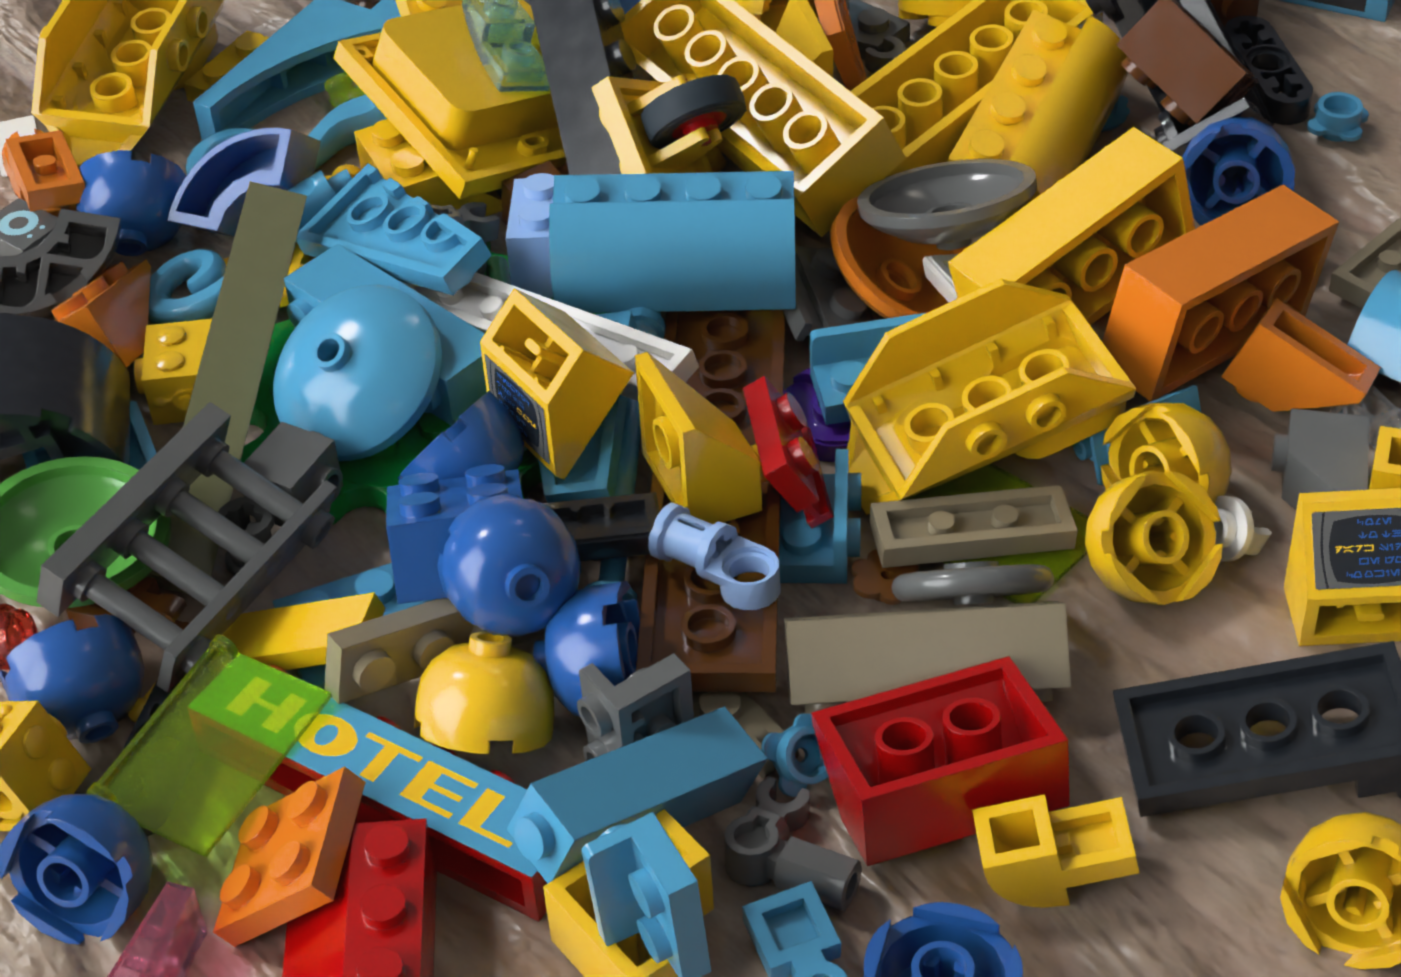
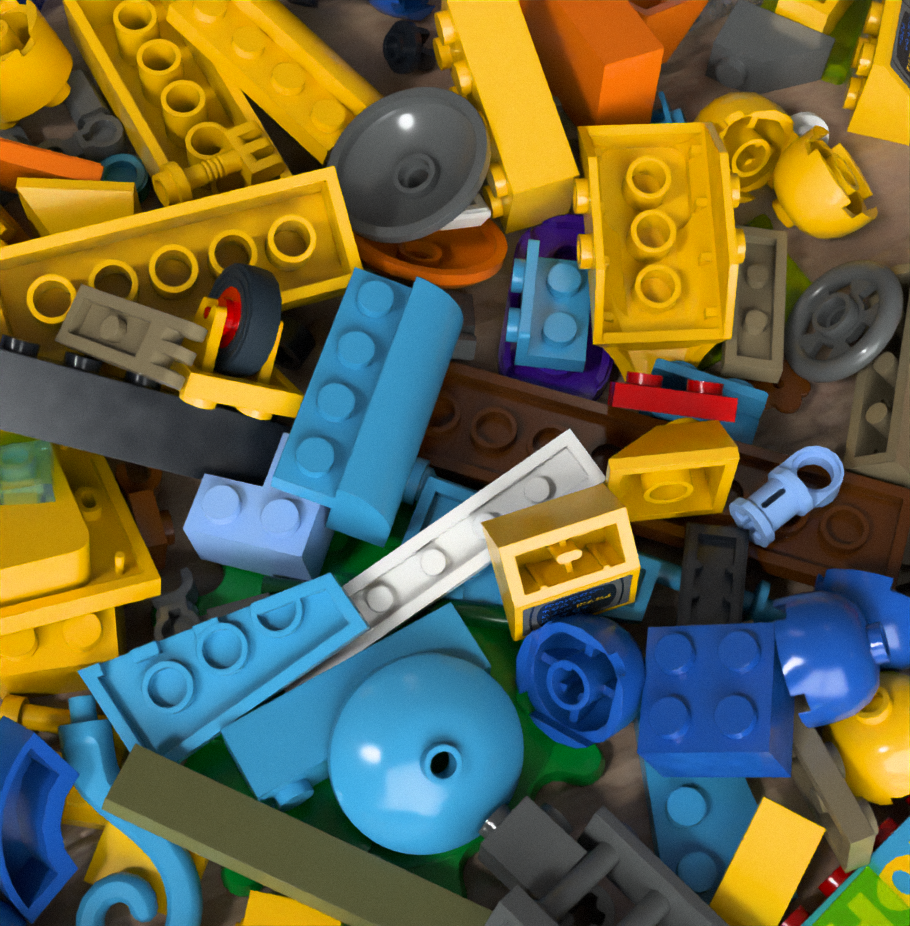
camera: 80 degrees left, 20 degrees up
none -> dark tan hinge [55,284,208,391]
none -> yellow hinge [152,120,286,207]

